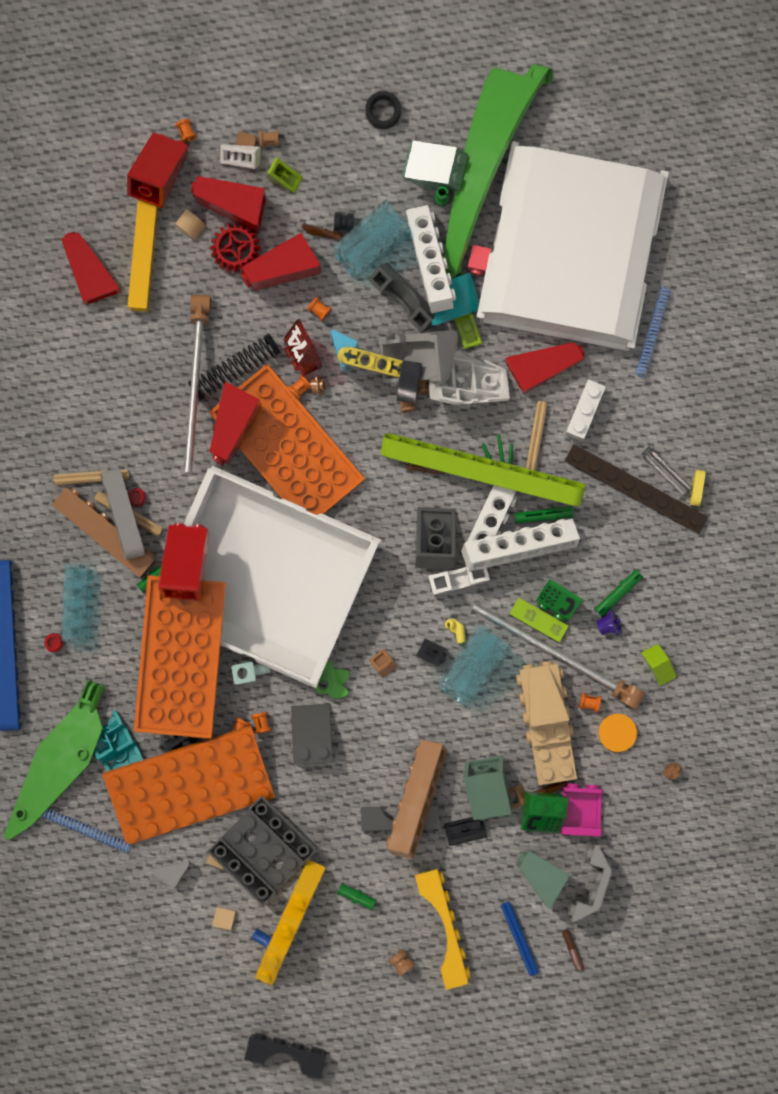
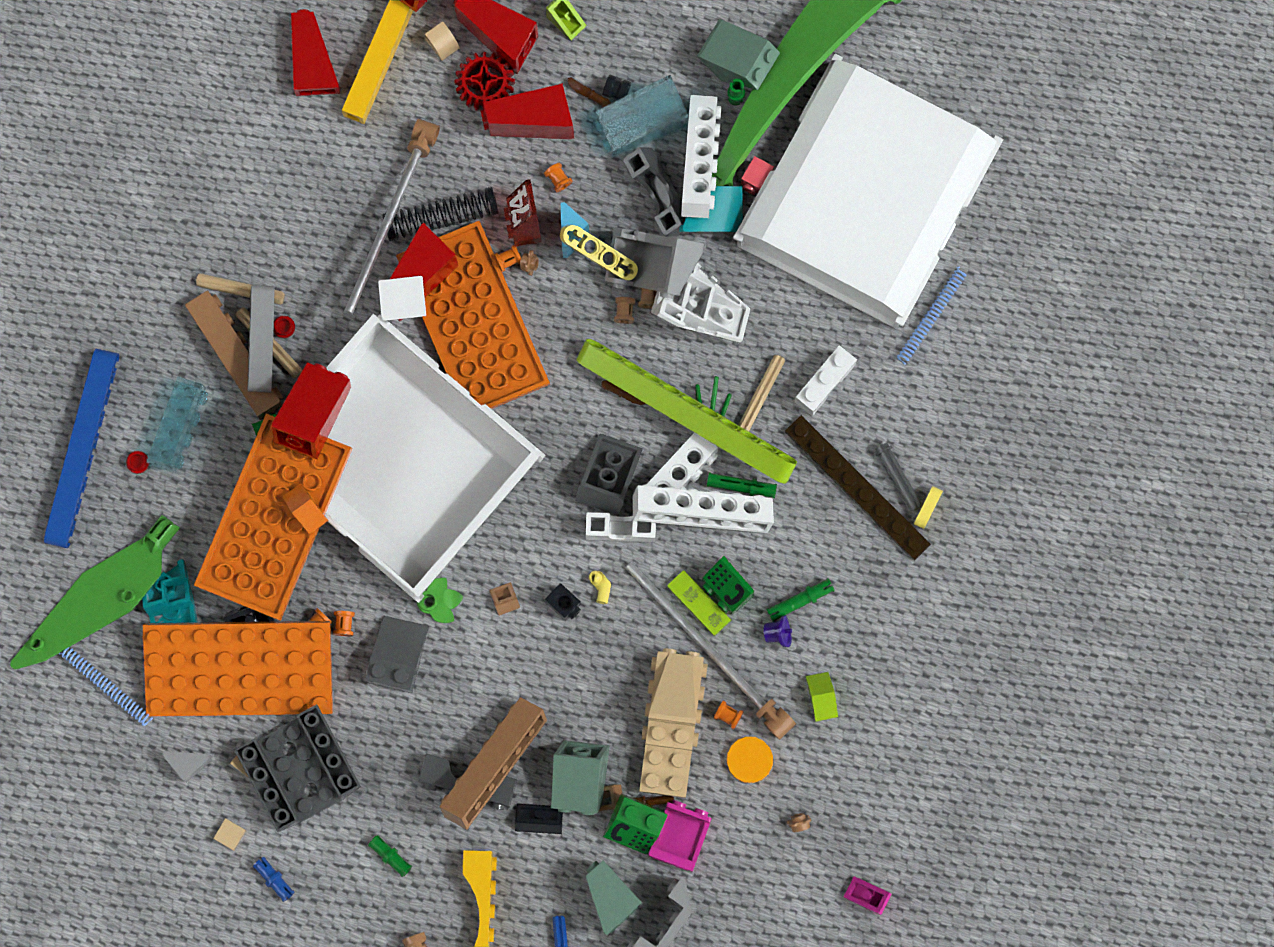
camera: 15 degrees right, 5 degrees down
light aqua bracket [231,661,270,684] -> none
yellow arch [255,859,326,986] -> none
black slope [397,360,422,404] -> none
clear light blue slope [438,624,511,705] -> none
lime tile [454,313,482,350] -> none
red slope [505,342,585,394] -> none
none -> orange slope [283,483,329,534]
none -> white sticker [378,276,426,321]
none -> dark pink slope [843,876,892,915]

